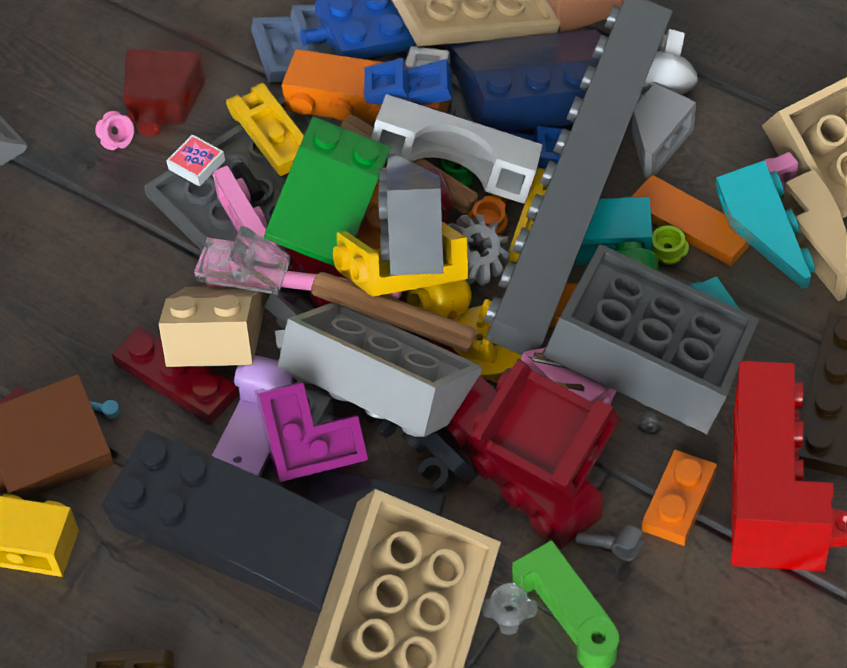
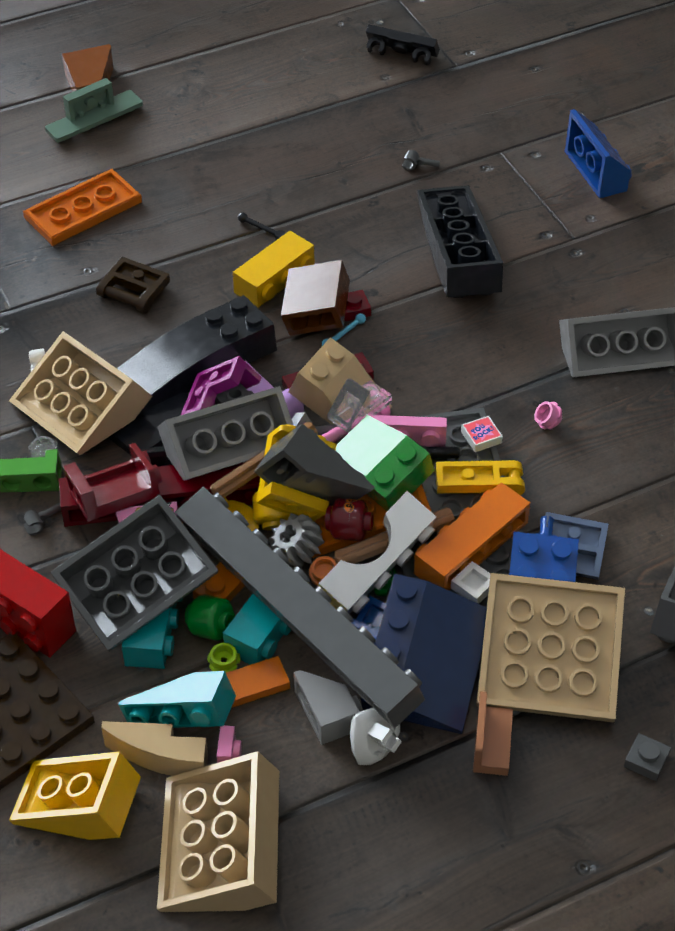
camera: 115 degrees right, 5 degrees down
clear red torso [123,48,205,136] -> none
blue slope [364,58,452,105] -> none
orange plate [641,449,717,546] -> none

